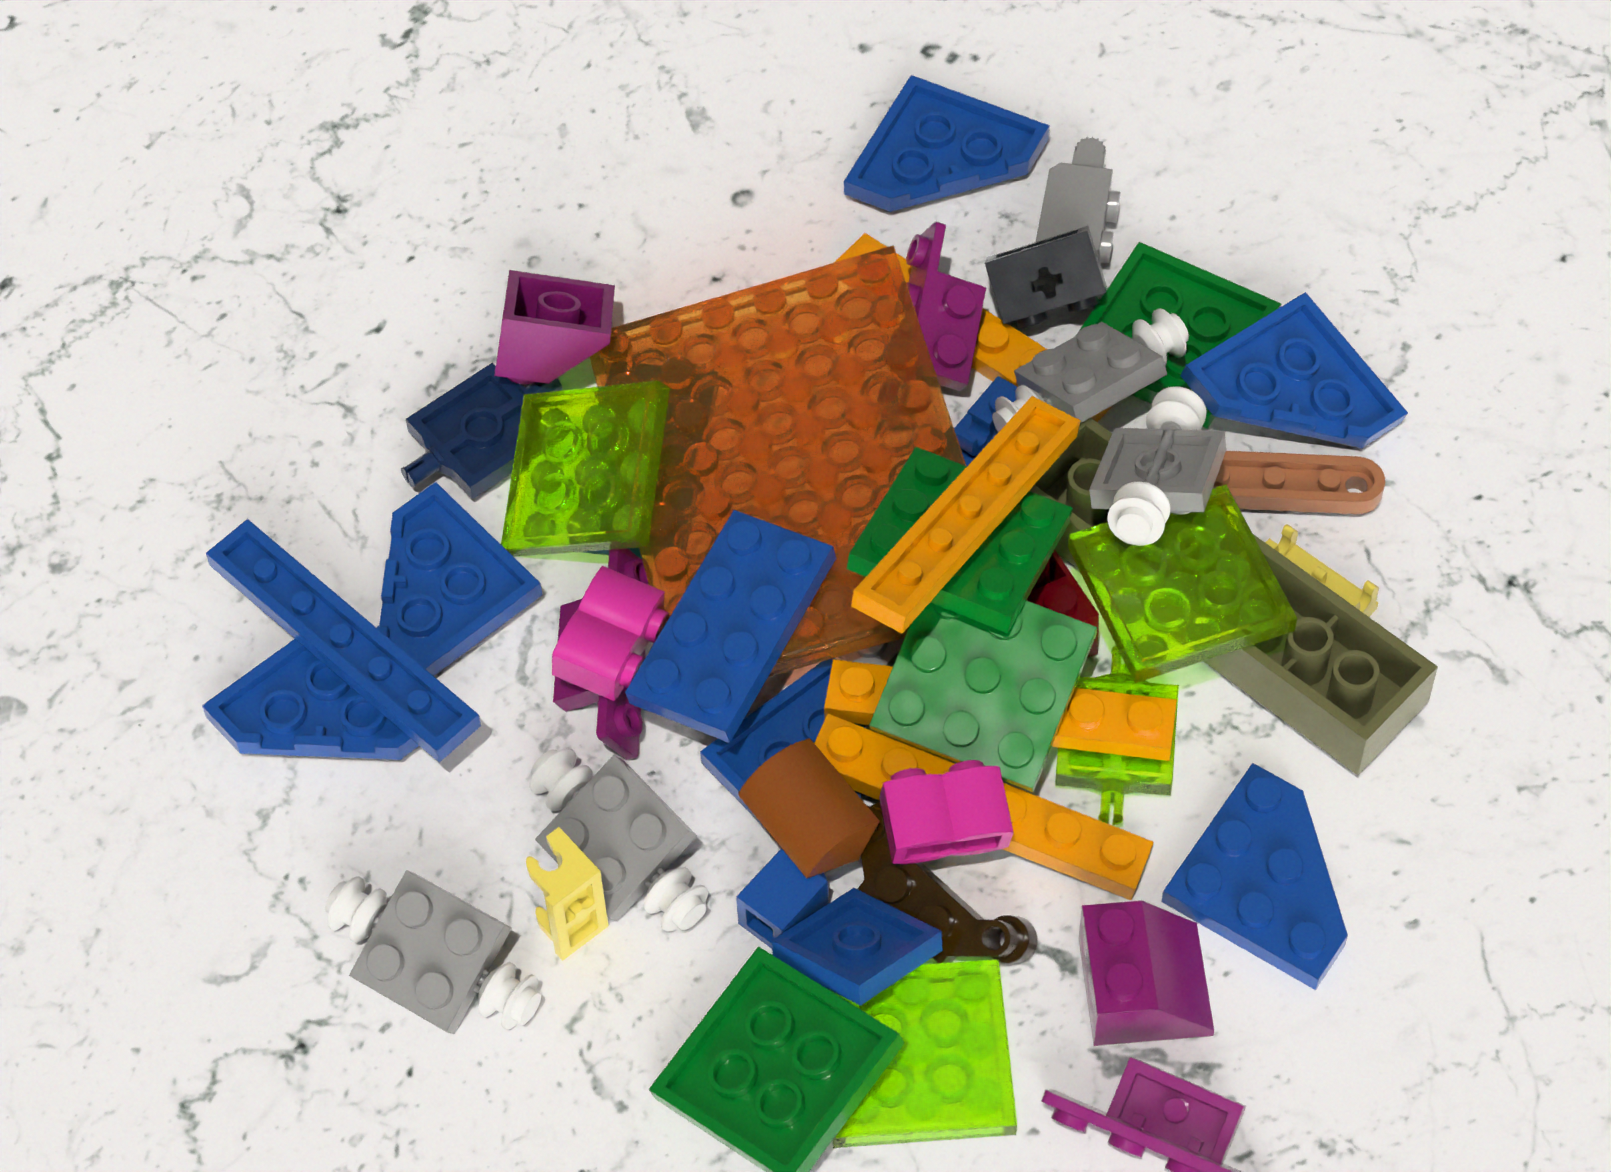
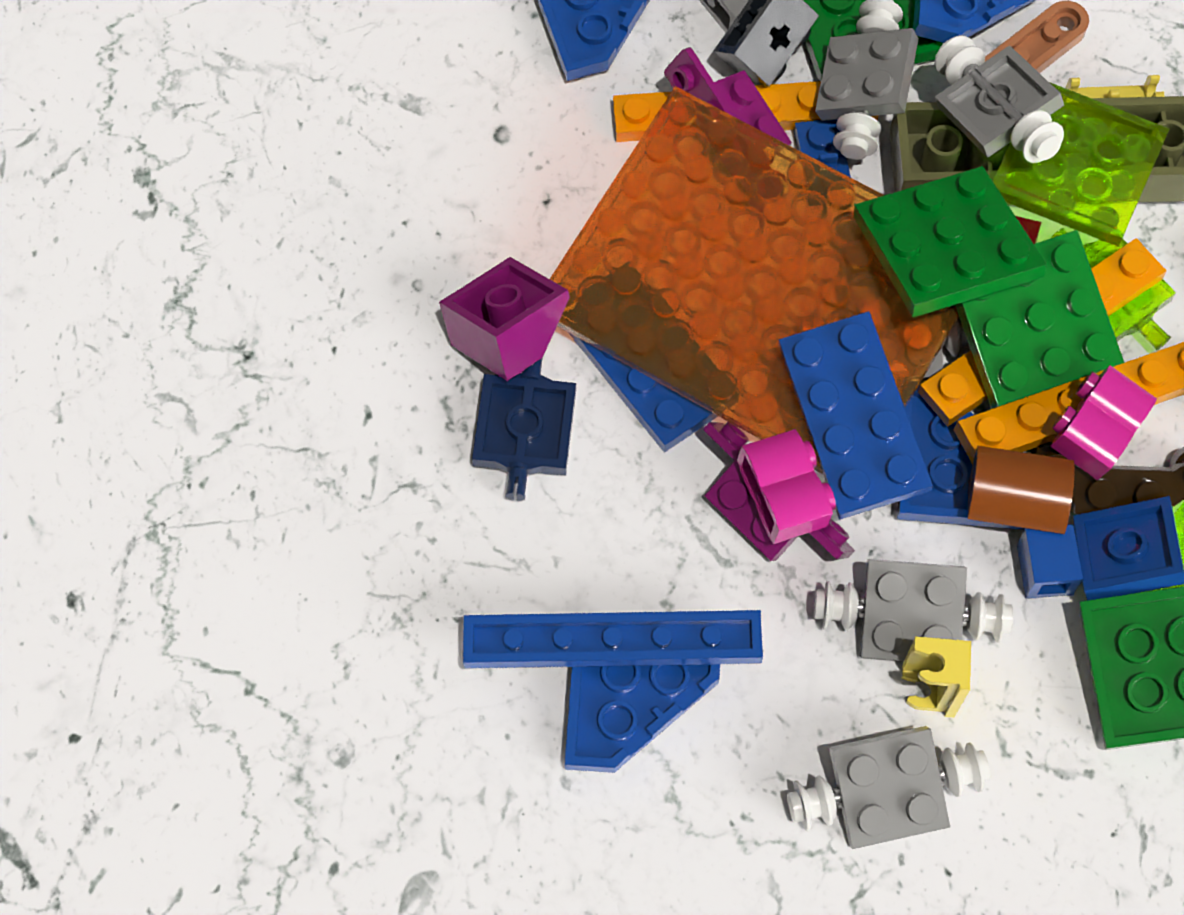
camera: 45 degrees left, 10 degrees up
blue plate [377,482,543,676] -> none
clear neon green plate [501,380,670,557] -> none
light orange plate [851,396,1081,634] -> none

